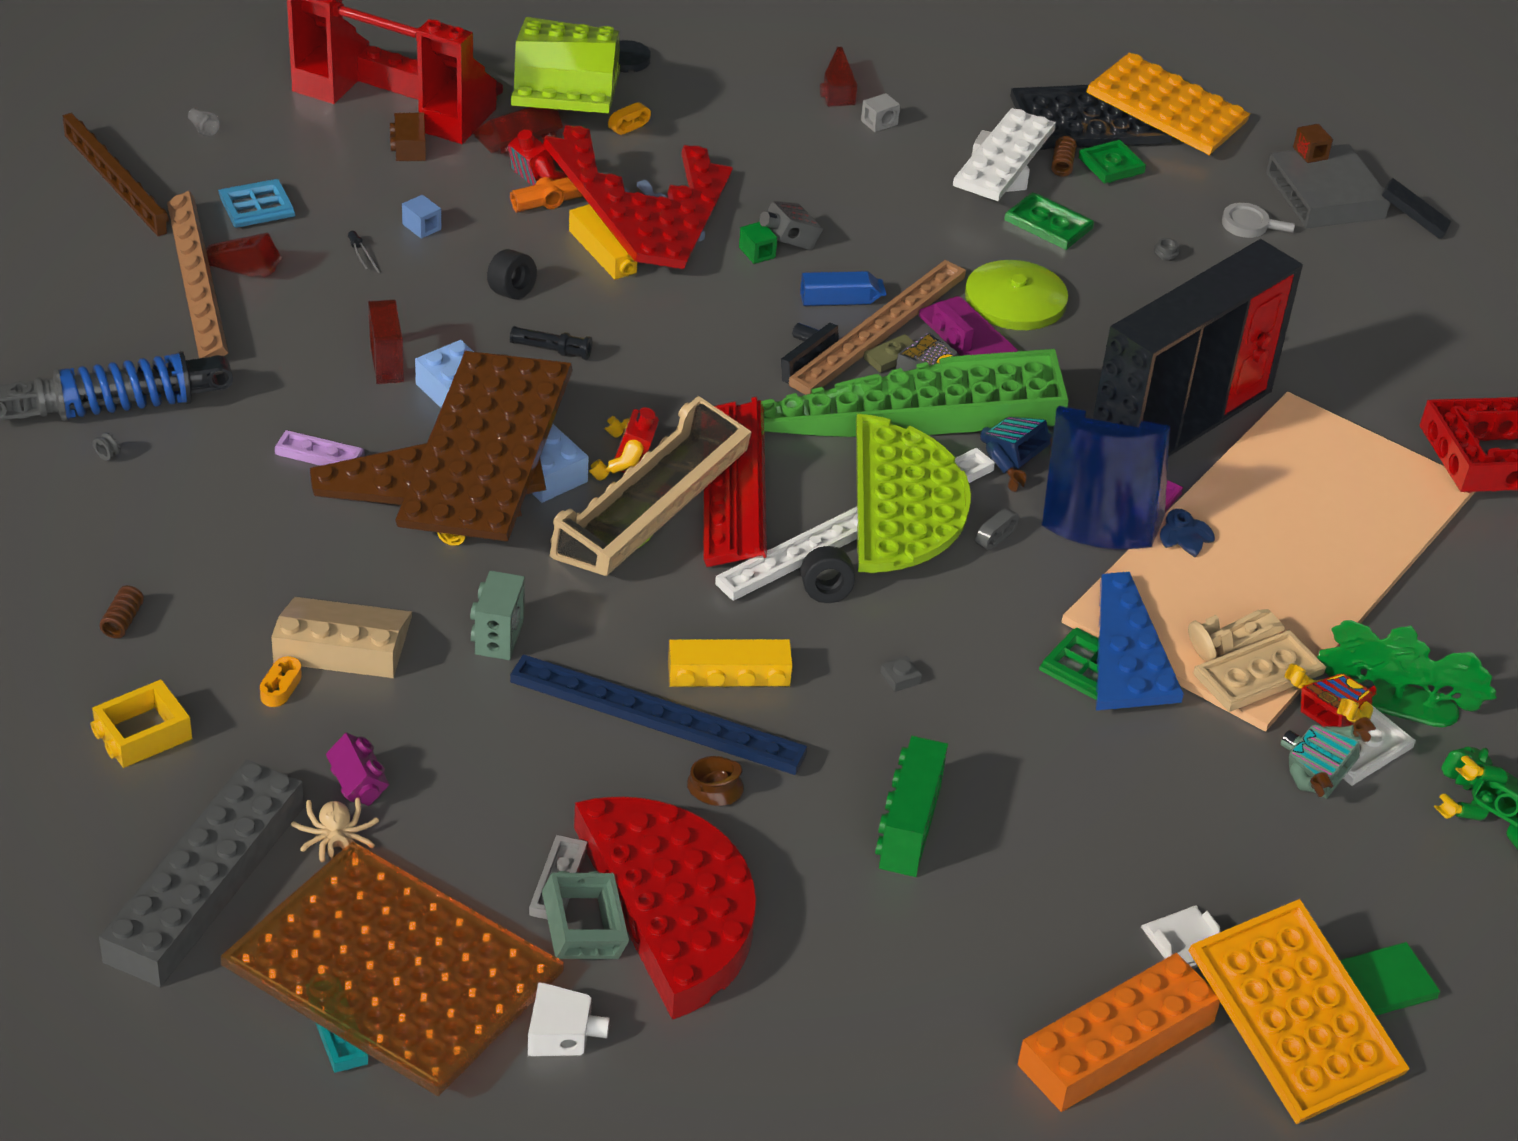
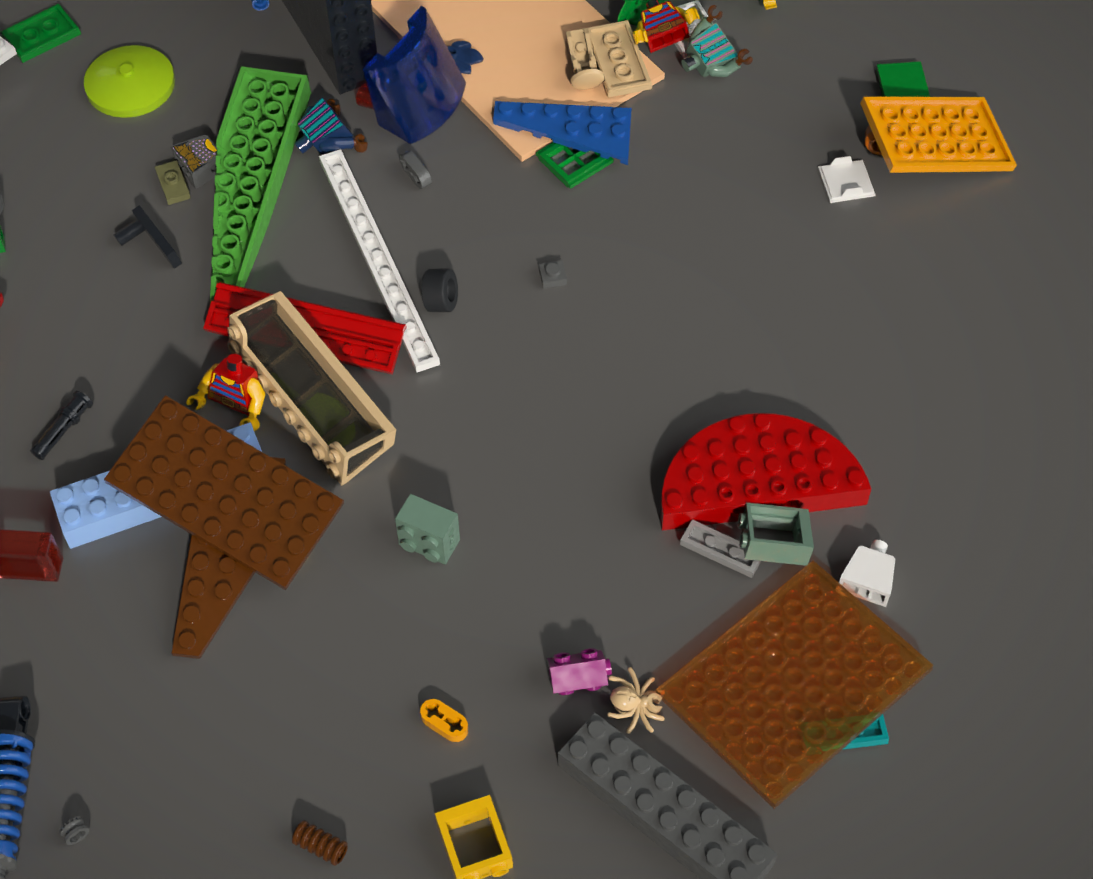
camera: 70 degrees left, 15 degrees up
tan slope [271,597,412,678] -> none
lavender tile [275,430,365,466] -> none
dark blue plate [510,654,807,775] -> none
yellow brick [668,639,792,687] -> none
reddish brown piece [687,756,744,806] -> none
medium nougat plate [789,260,966,395] -> none
blue piece [800,271,886,306] -> none
lime plate [856,414,971,573] -> none
green brick [875,735,948,877] -> none
magenta bracket [919,296,1018,356] -> none
orange brick [1017,952,1220,1112] -> none

